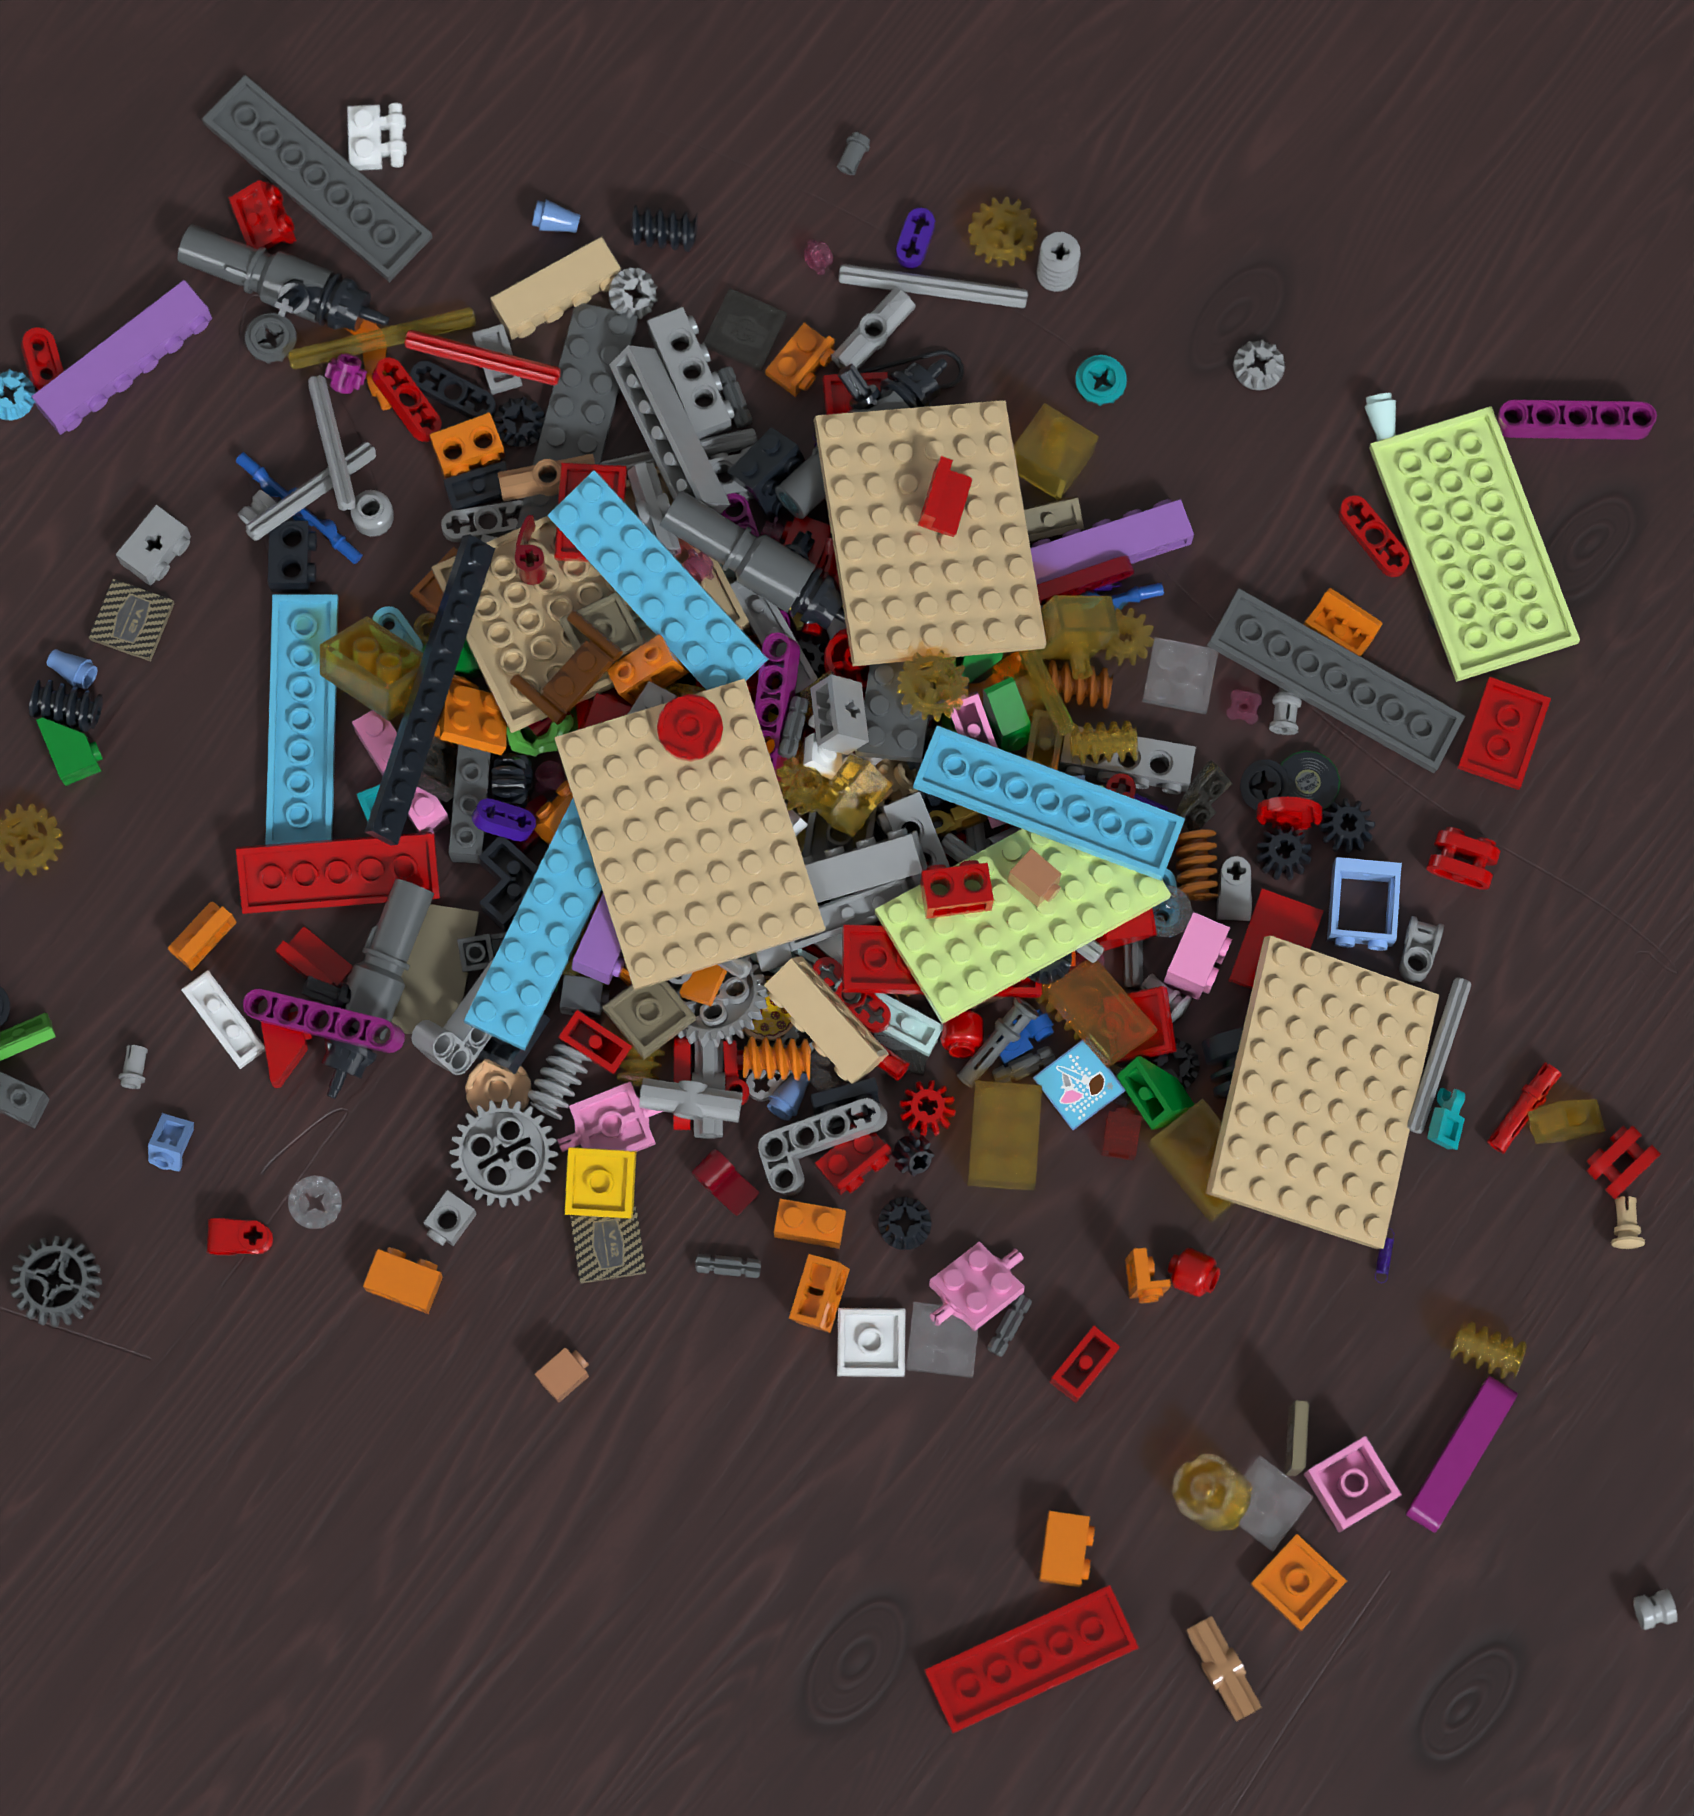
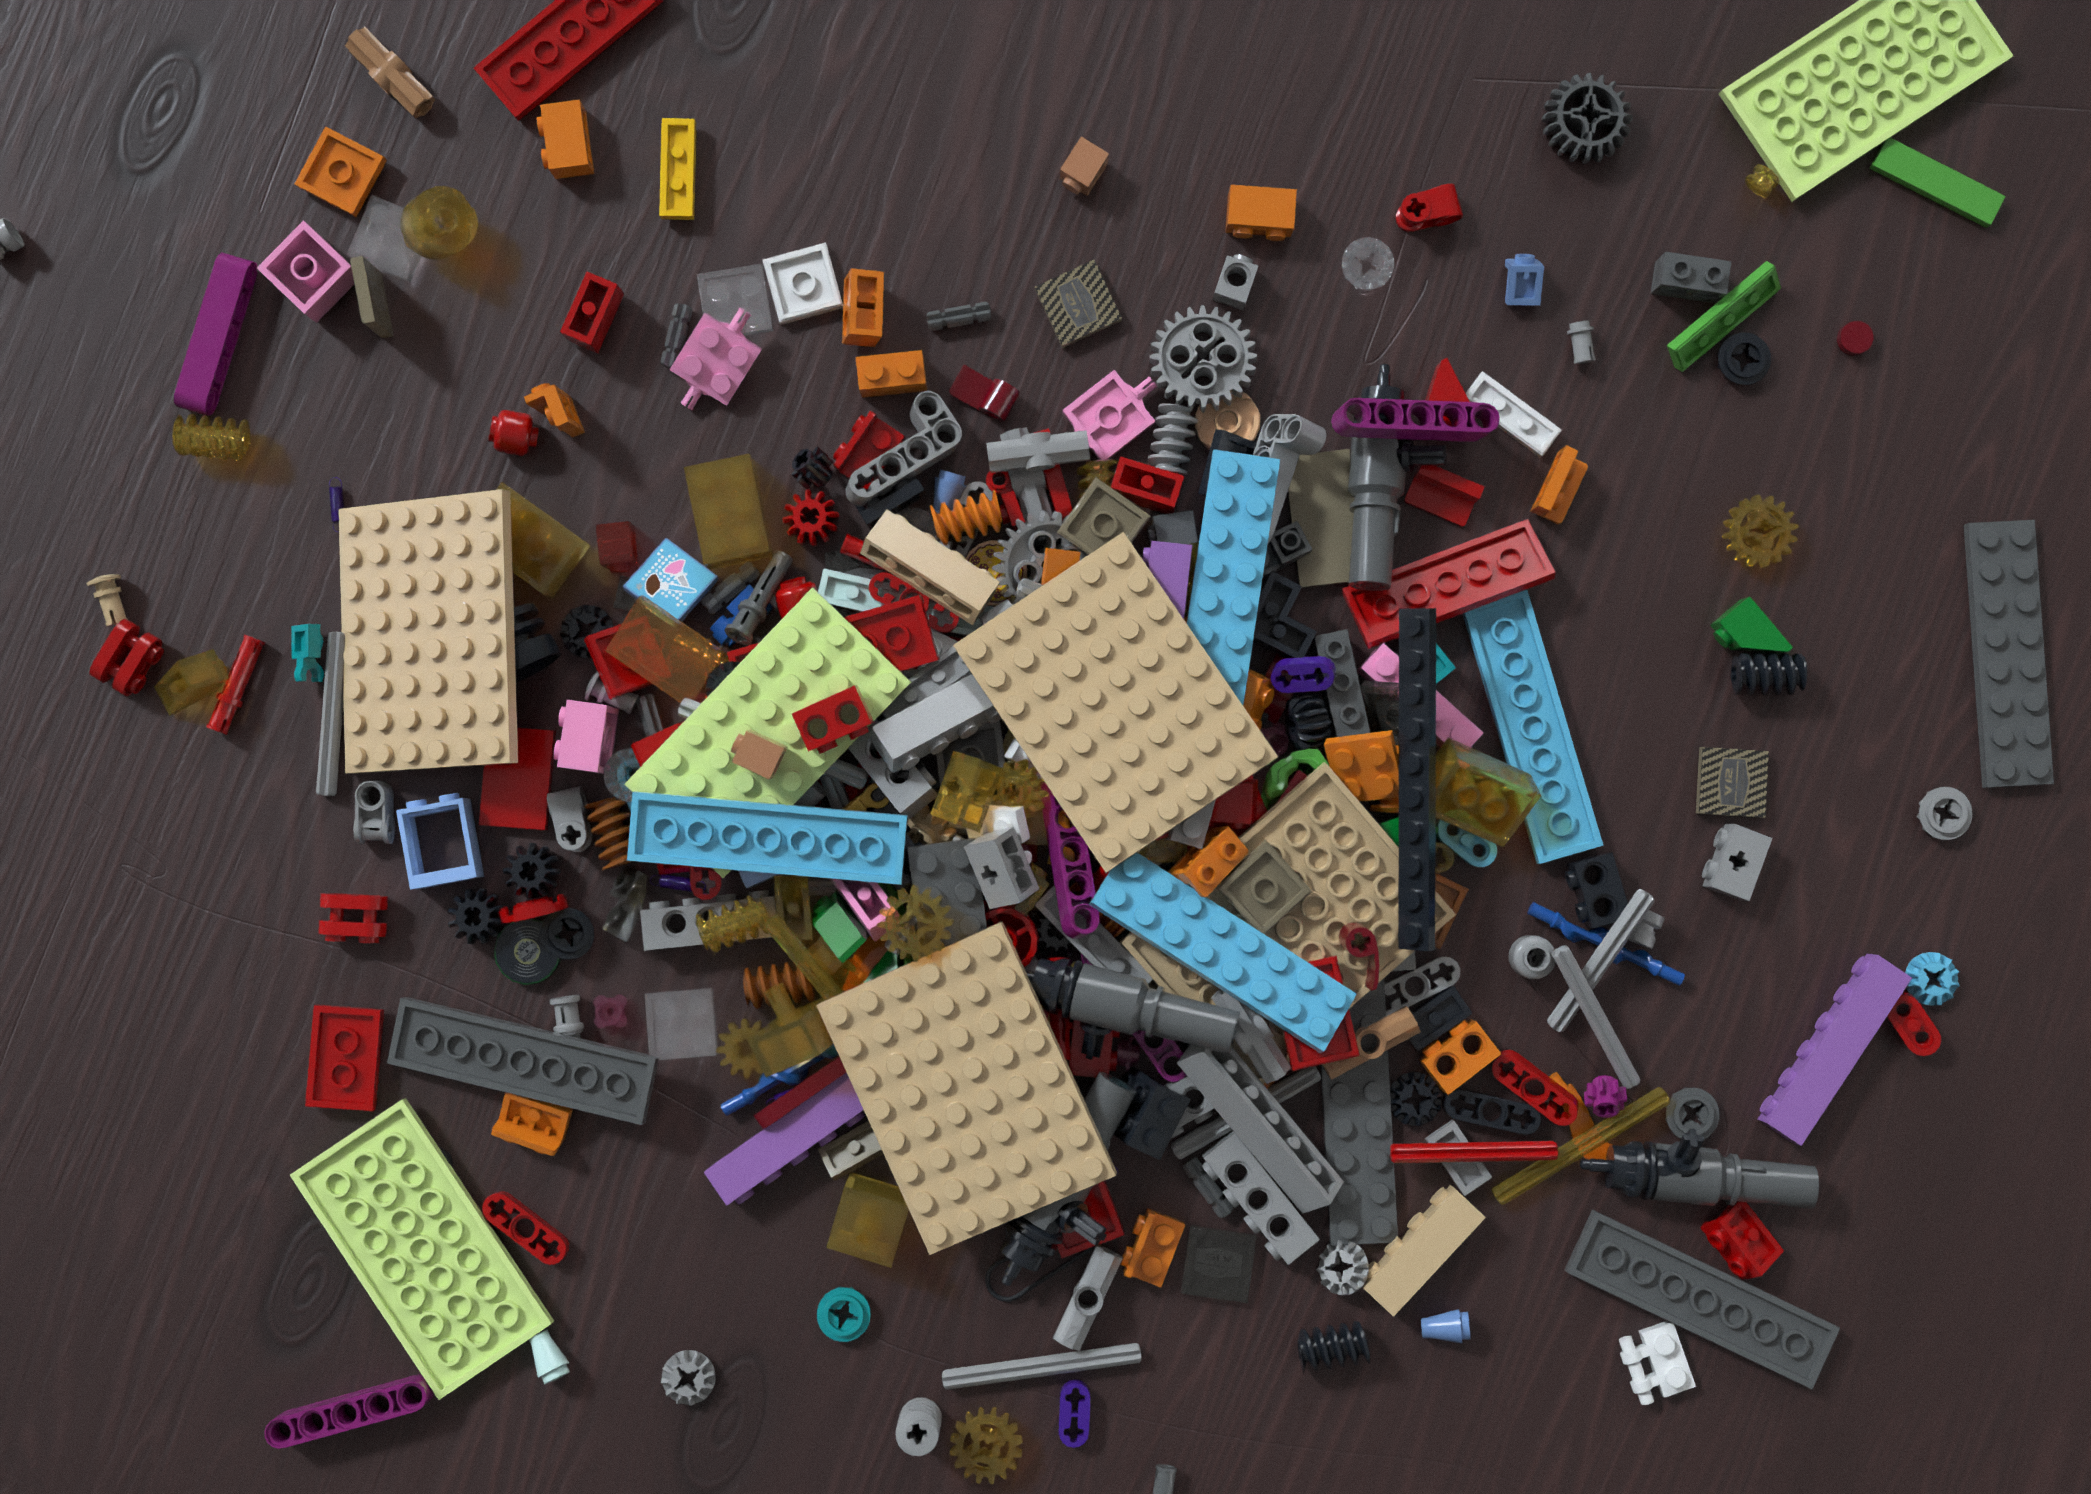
camera: 165 degrees right, 10 degrees up
medium blue cone [47,649,97,689] -> none
reddish brown plate [510,610,623,725] -> none
yellow plate [565,1147,636,1219] -> none
red tile [657,694,723,762] -> none
clear pink plate [683,548,714,582] -> none
dark grey axle [778,696,809,759] -> none
clear pink plate [804,239,833,275] -> none
black gear [878,1196,932,1250] -> none
red panel [918,456,972,537] -> none
green slope [1117,1056,1195,1130] -> none
none -> yellow plate [659,118,697,220]

